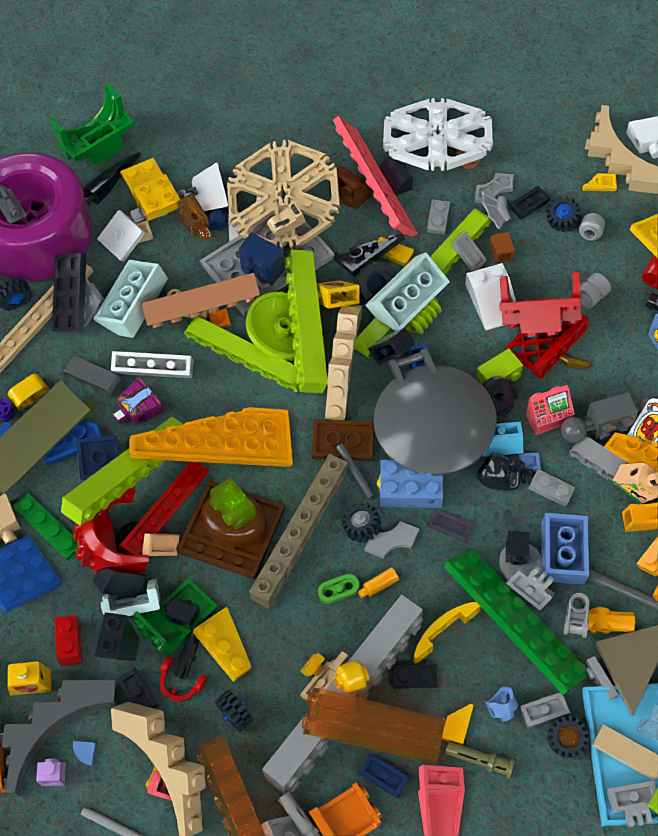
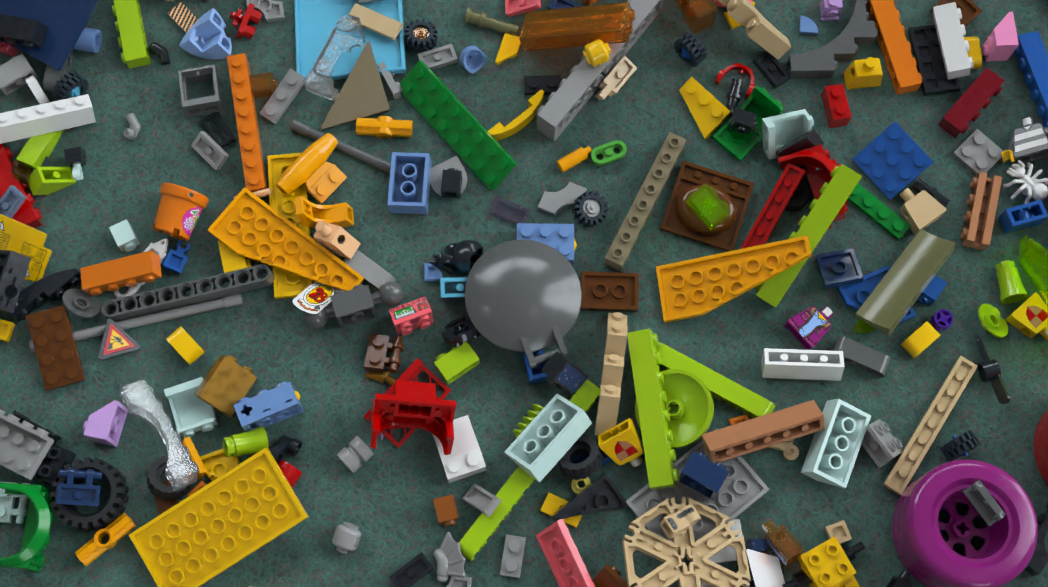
camera: 175 degrees right, 10 degrees up
black plate [52,253,87,332] -> none
black slope [95,612,140,661] -> none
white plate [97,210,146,261] -> none
light nougat tile [142,534,180,556] -> none
yellow plate [300,653,325,677] -> none
dark grey bar [336,443,375,499] -> none
light grey hinge [506,565,555,610] -> none
light grey plate [528,469,575,506] -> none
black wheel [546,196,581,232] -> none
light grey piece [563,593,589,638] -> none
none -> reddish brown plate [364,334,404,373]

